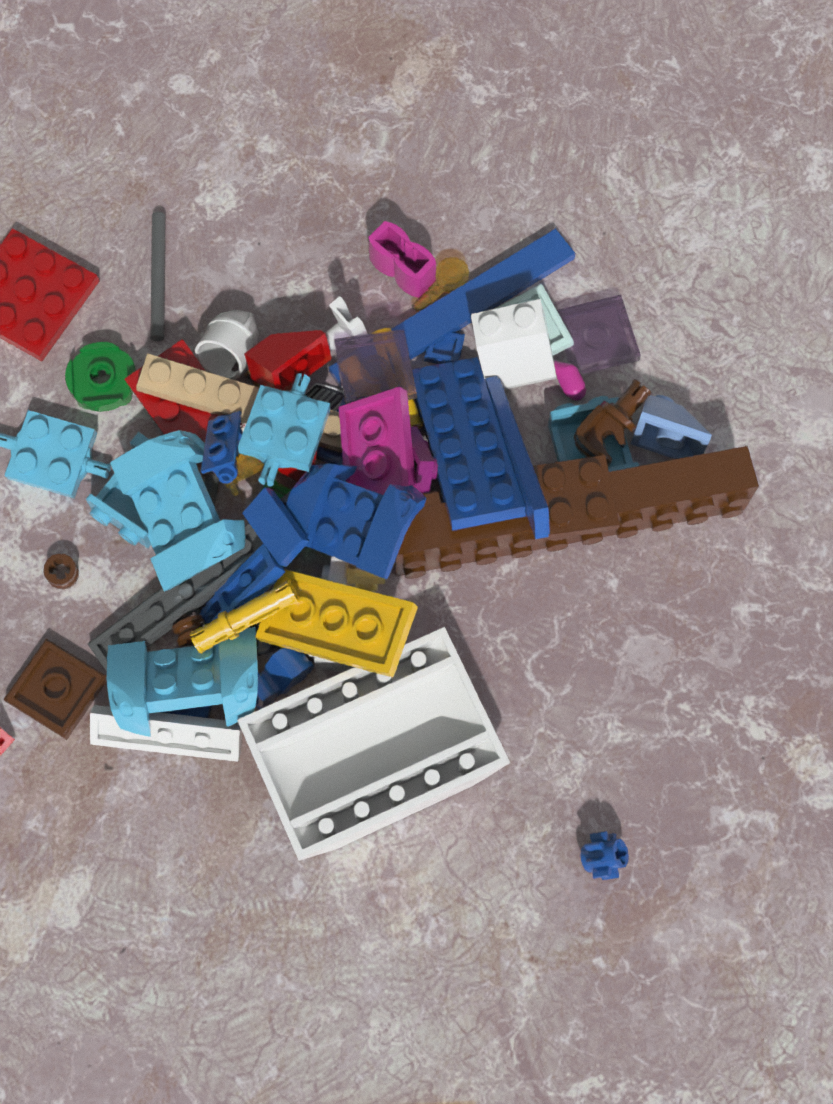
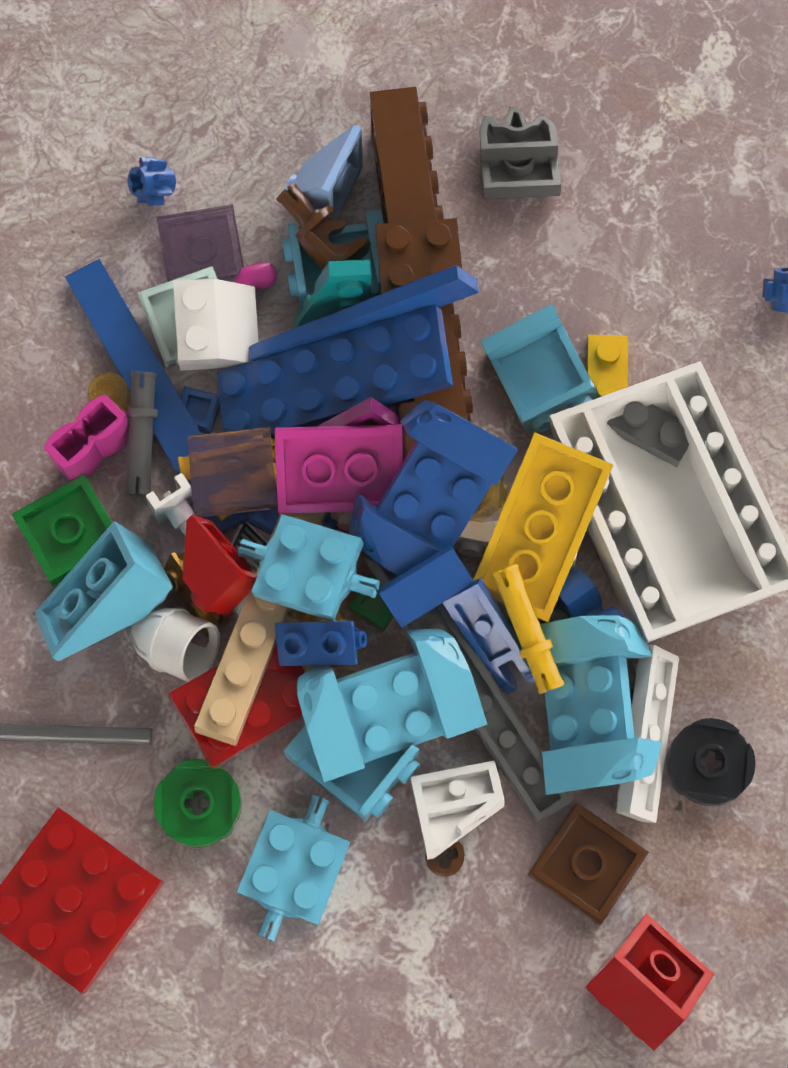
camera: 85 degrees left, 0 degrees up
reddish brown bush [172,615,204,647] -> none
none -> green plate [12,474,112,586]
none -> medium azure slope [35,521,173,661]
none -> dark grey pin [125,371,158,496]
none -> blue gear [127,157,176,206]
none -> teal wing [294,260,372,328]
none -> white wing [411,760,504,860]
none -> dark grey plate [479,106,561,199]
none -> medium azure panel [480,304,599,434]
none -> yellow plate [586,334,628,398]
none -> dark grey plate [607,402,698,467]
none -> black plate [667,718,756,806]

